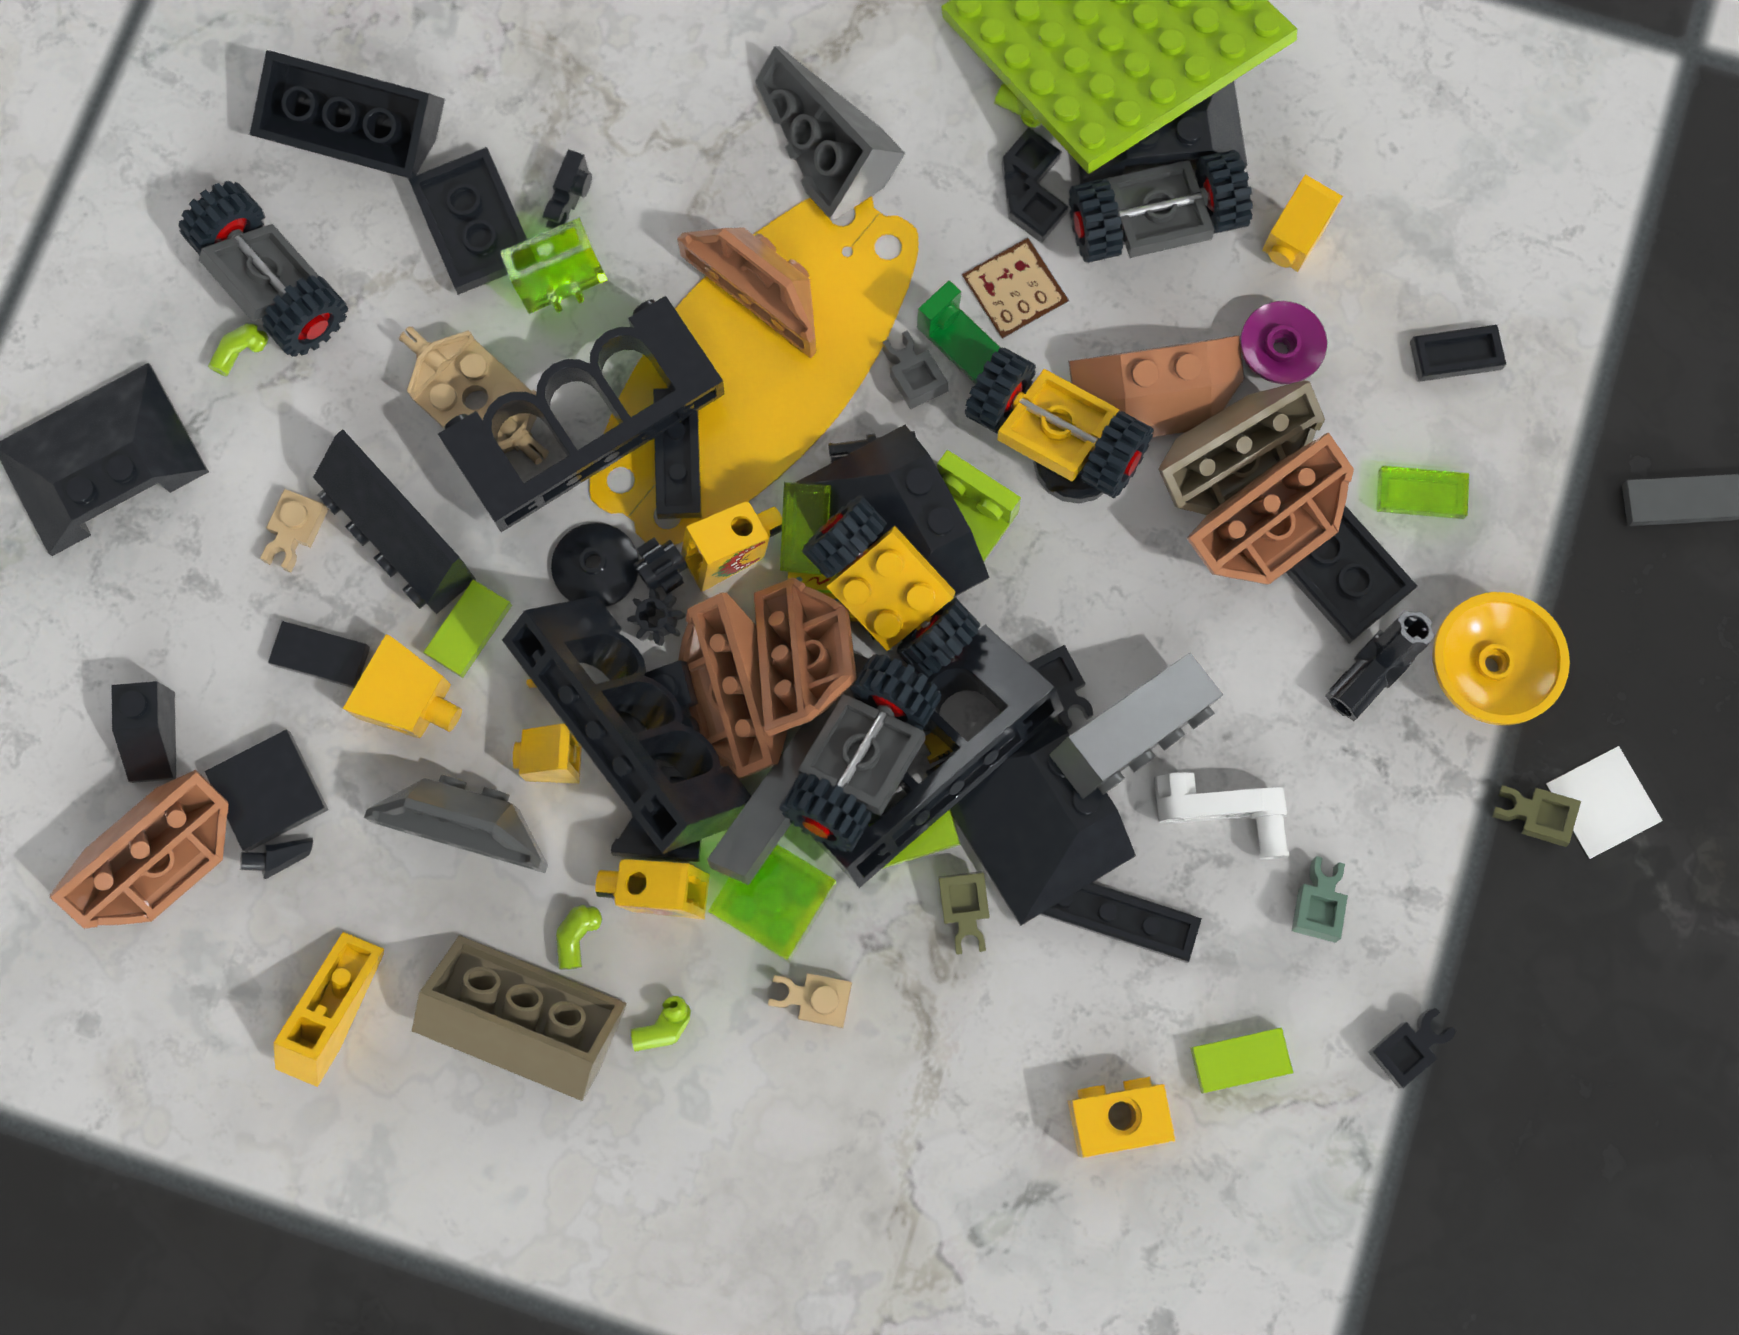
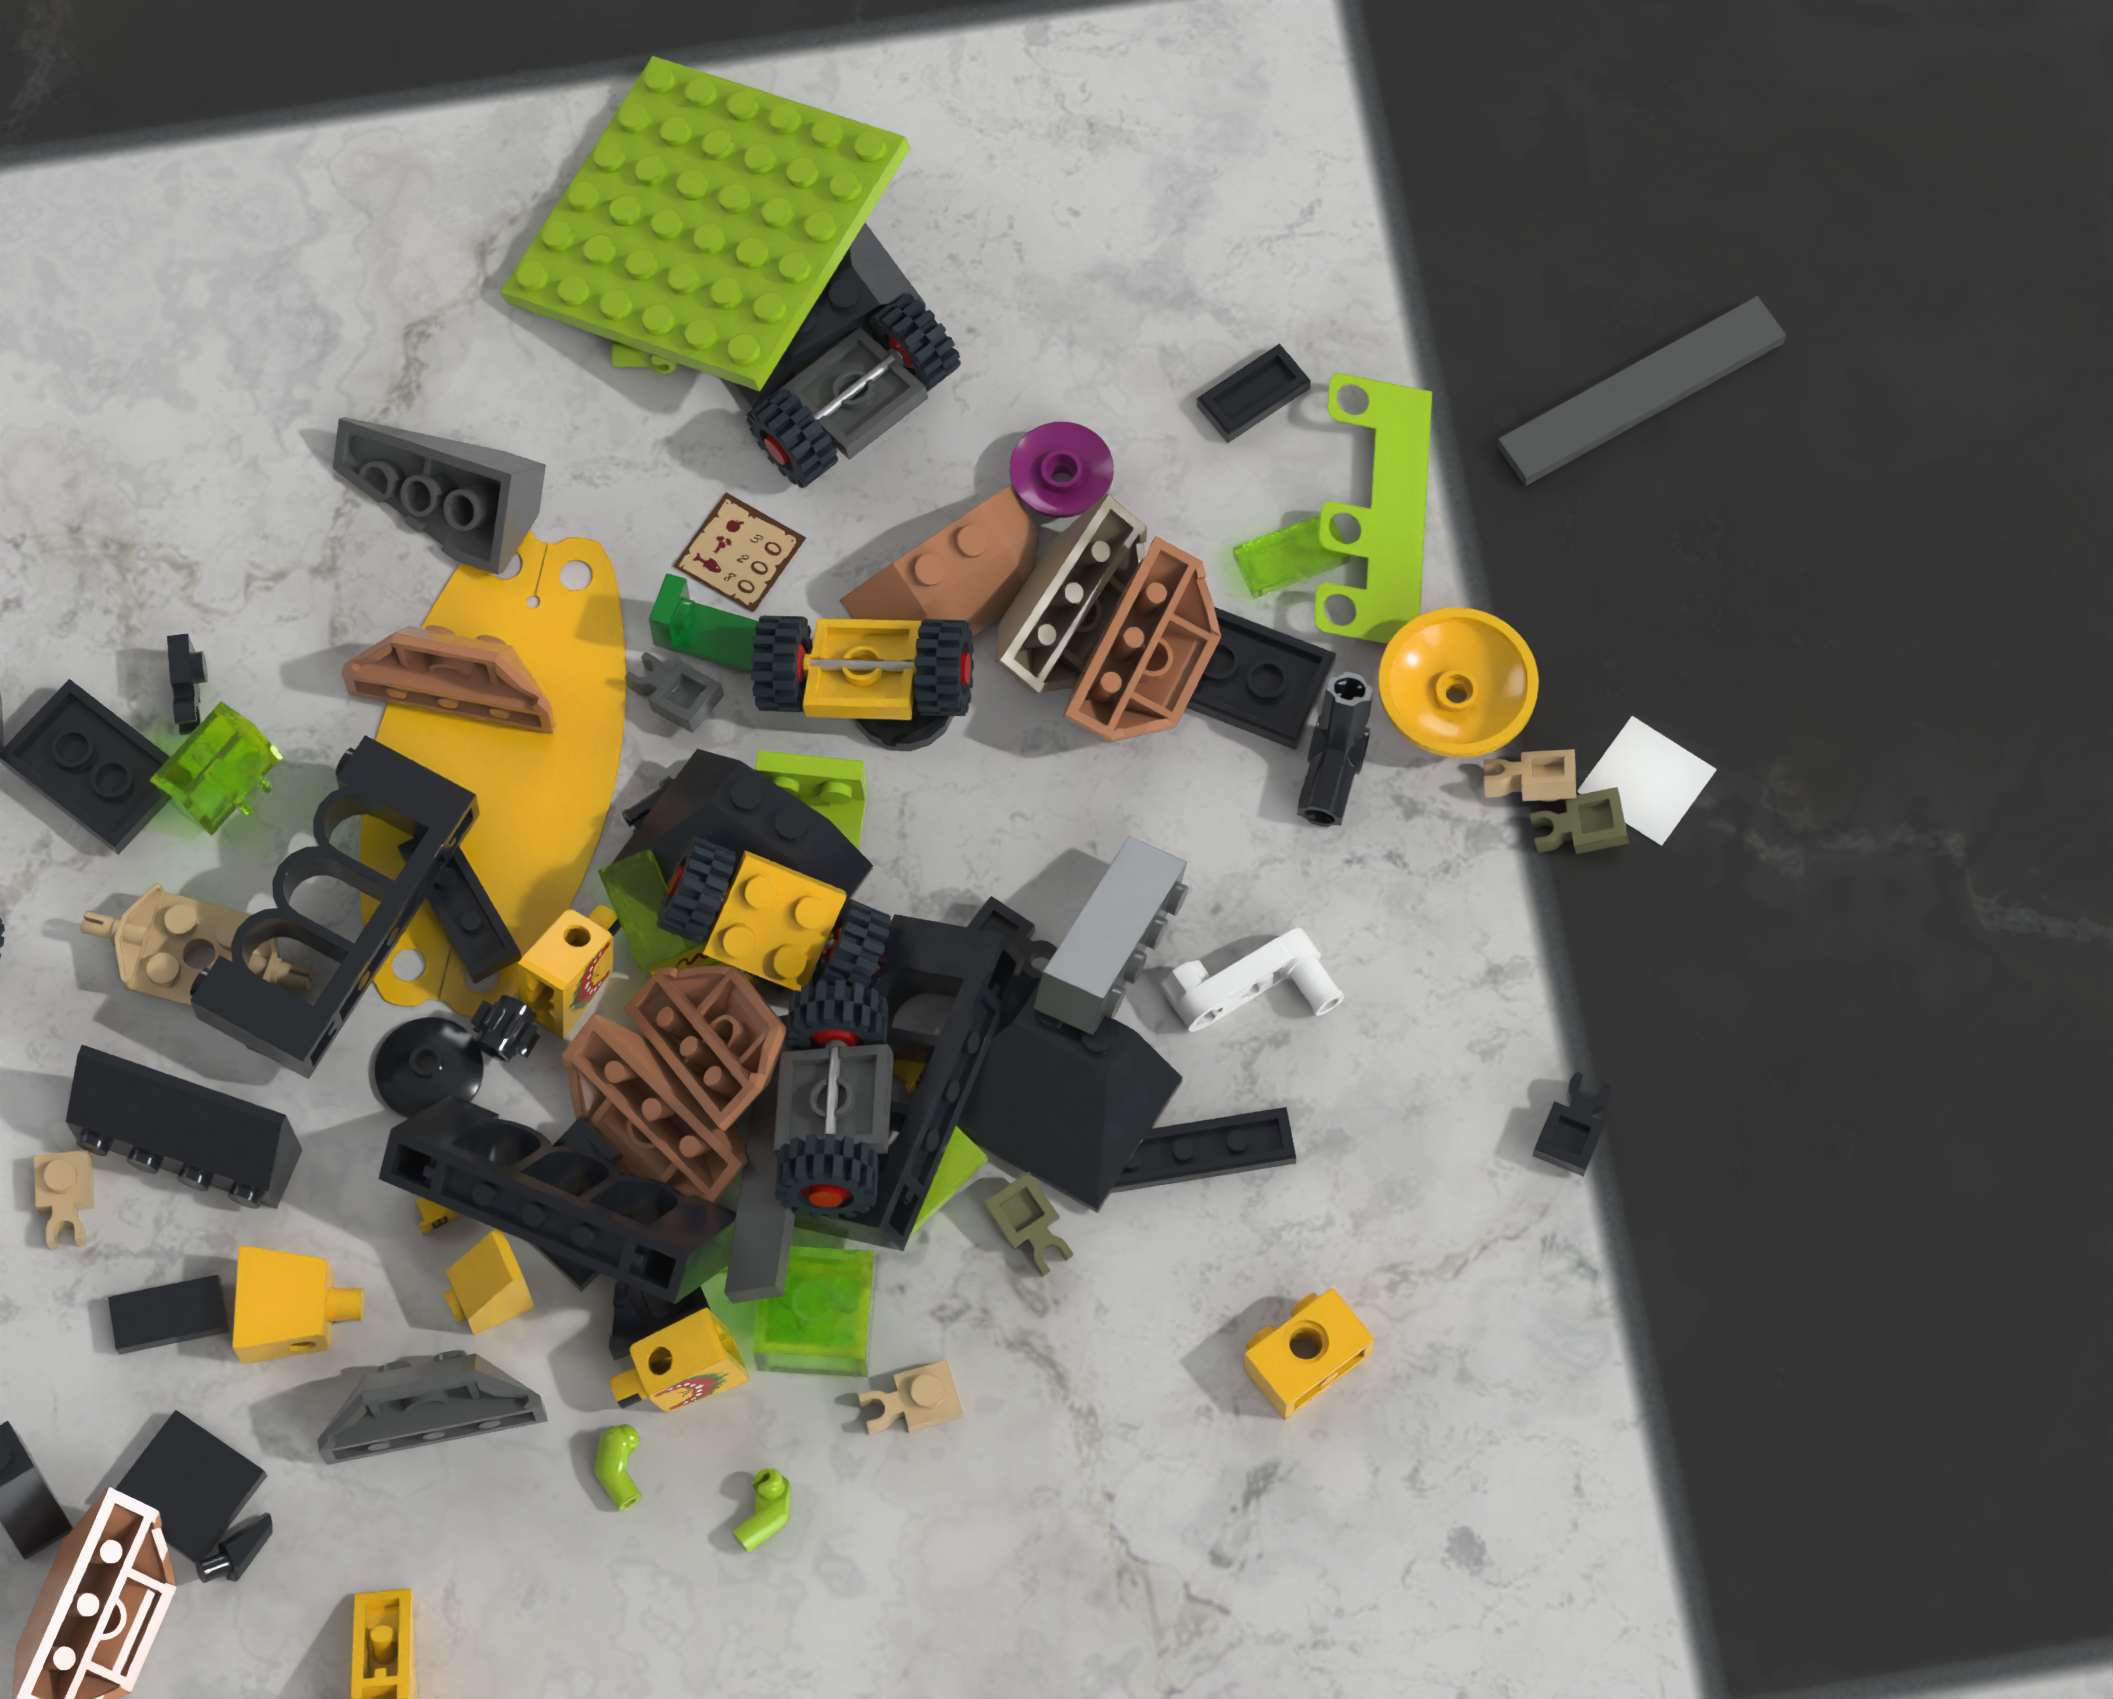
camera: 25 degrees left, 10 degrees down
dark tan slope [411,935,627,1101] -> none
lime tile [423,579,512,678] -> none
black gear [627,589,686,646] -> none
black tile [1002,127,1069,243] -> none
lime tile [1190,1027,1293,1093] -> none
yellow slope [1262,174,1343,272] -> none
sand green plate [1291,856,1348,943] -> none
none -> lime piece [1314,373,1432,644]
none -> tan plate [1484,749,1576,802]

